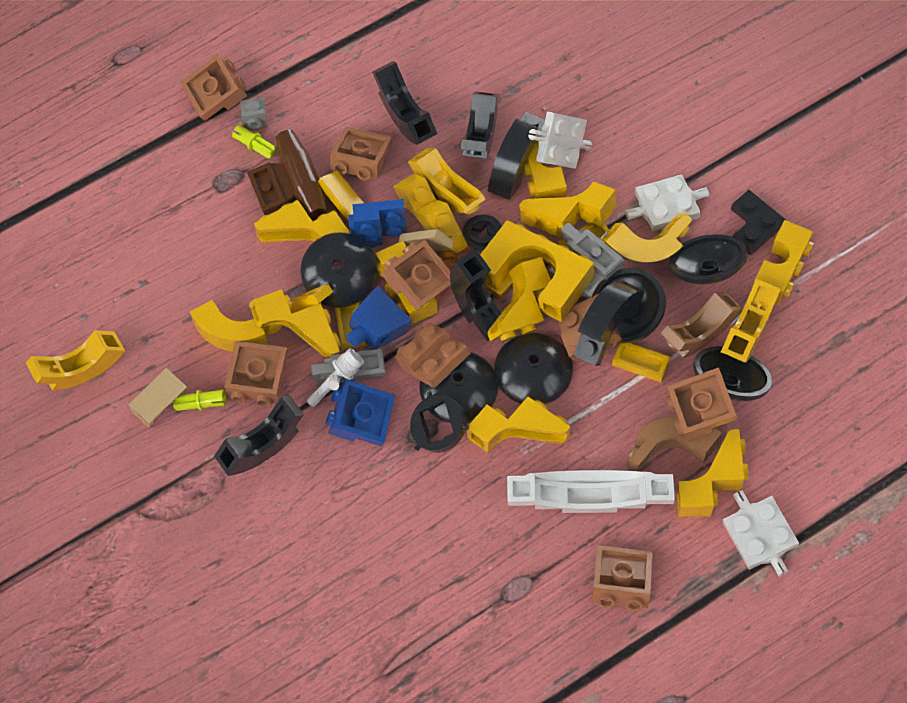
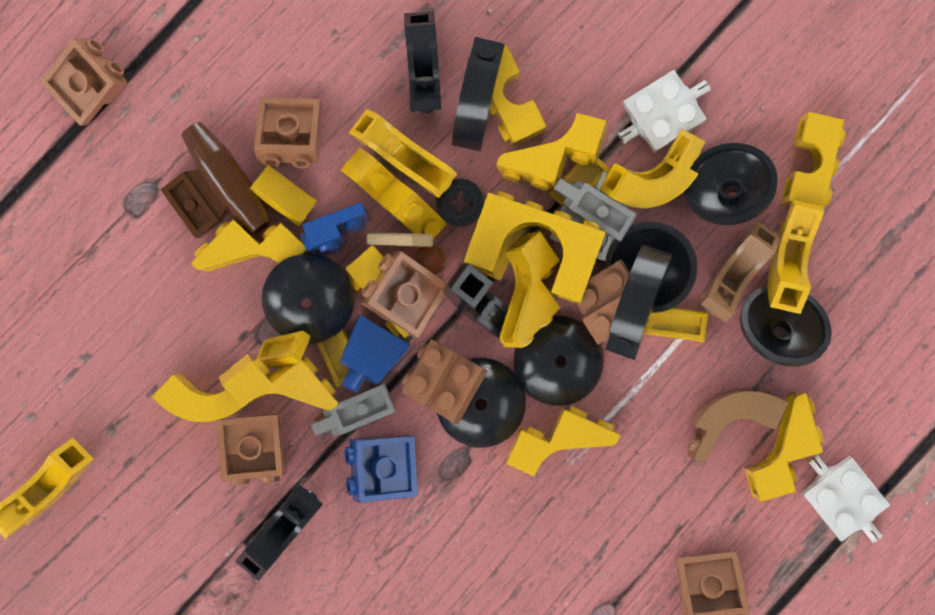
camera: 20 degrees left, 25 degrees up
tan hinge [128,368,188,427] -> none
neon yellow axle [173,389,227,411] -> none
neon yellow axle [232,125,277,159] -> none
light grey bracket [240,97,268,130] -> none
white piece [307,348,364,407] -> none
black arch [372,61,438,145] -> none
black piece [410,392,469,453] -> none
white piece [507,470,675,513] -> none
white plate [528,111,592,169] -> none
nougat plate [665,368,737,441] -> none
black plate [731,189,786,256] -> none

